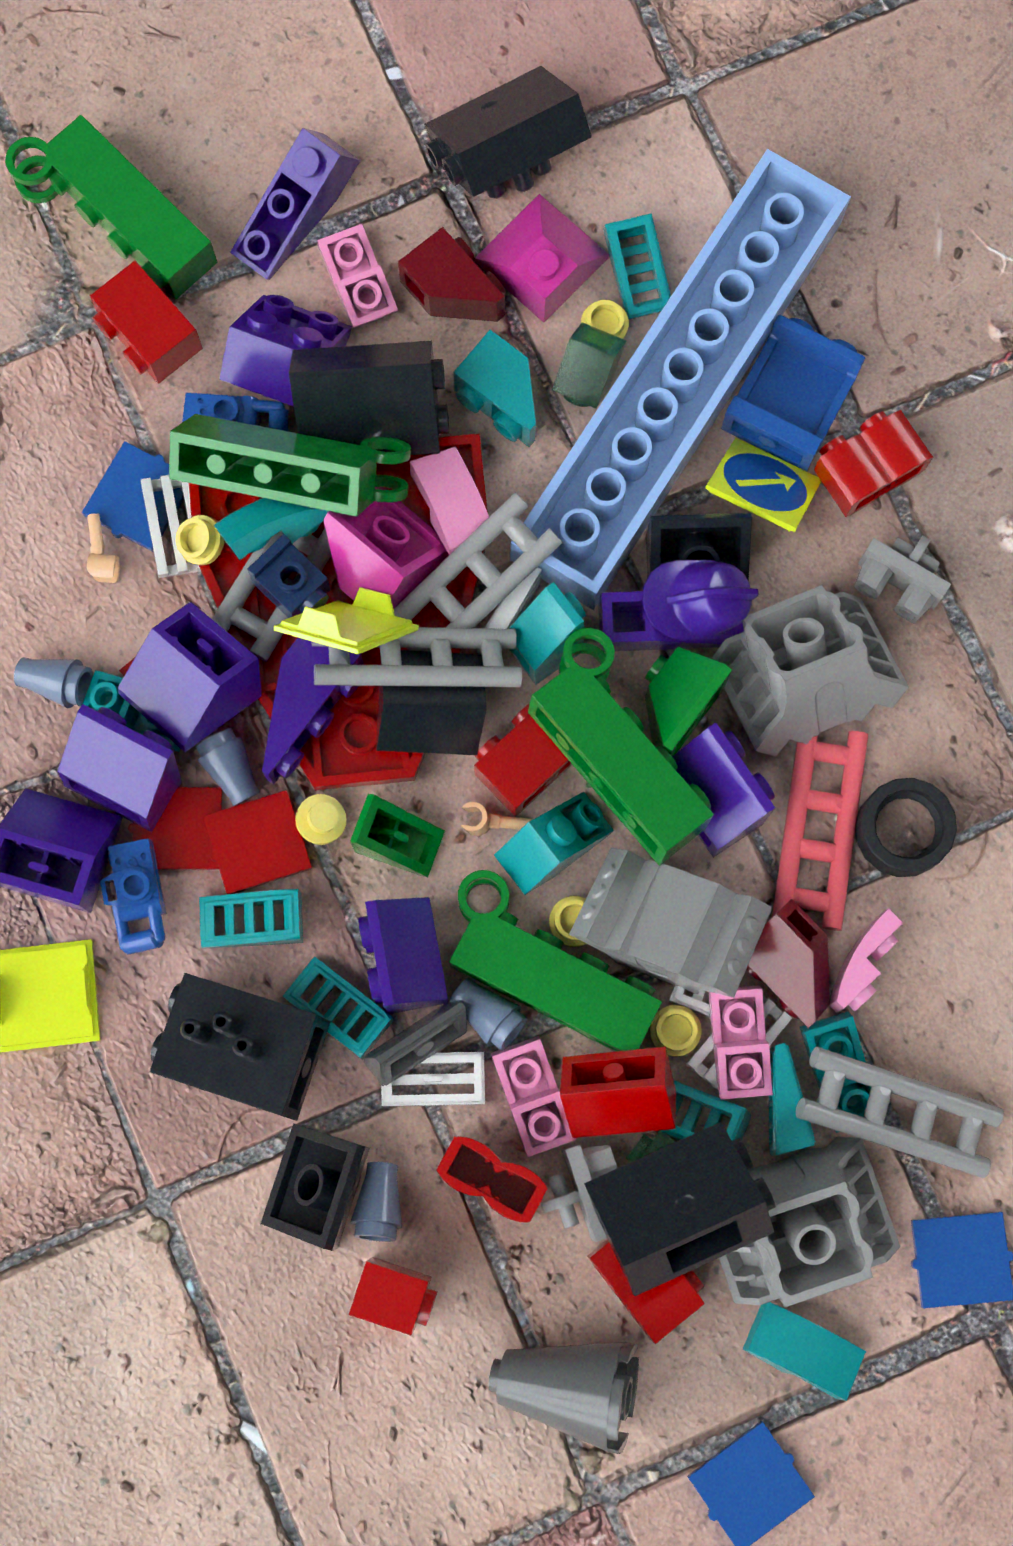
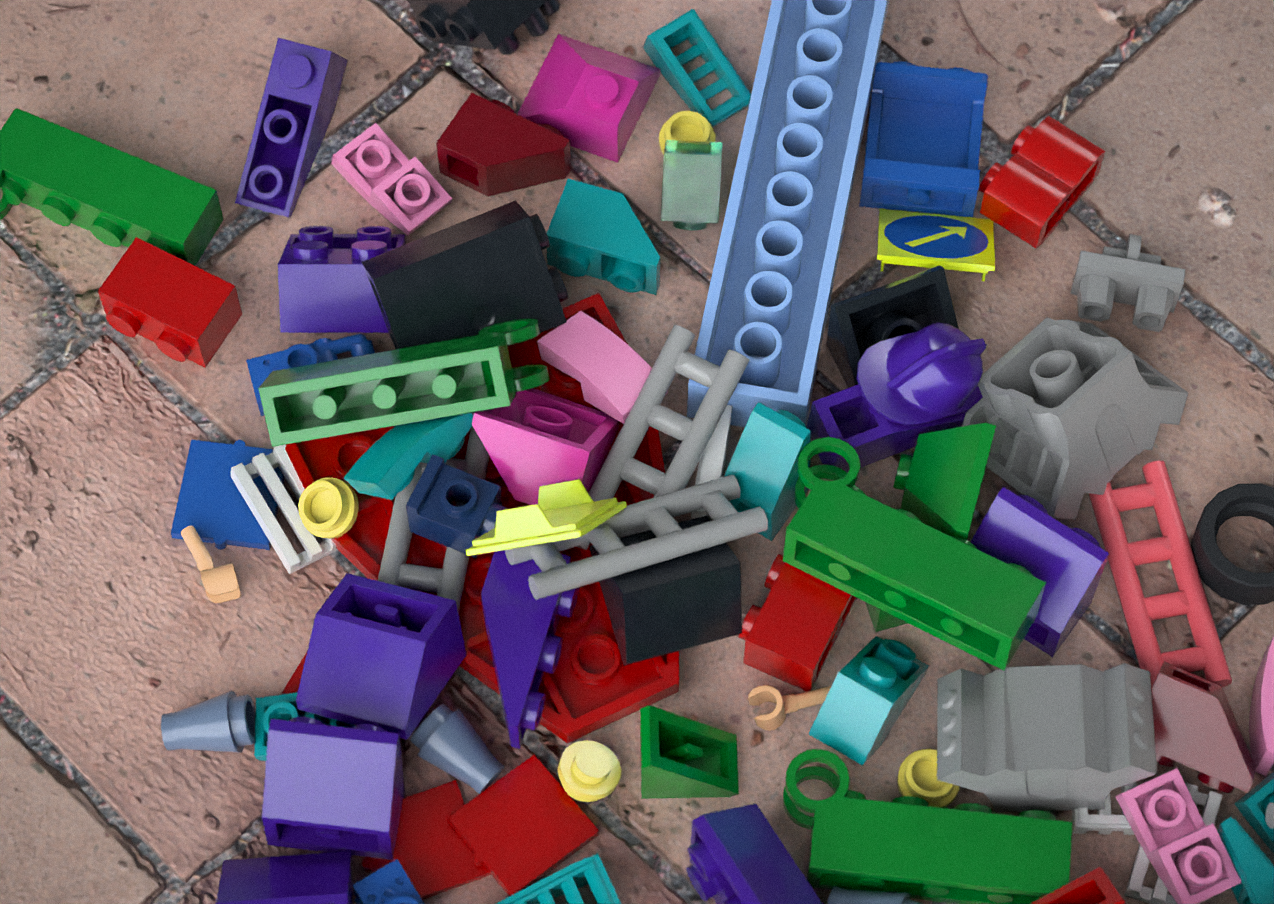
camera: 20 degrees left, 15 degrees down
light yellow plate [650,1005,702,1057] -> none

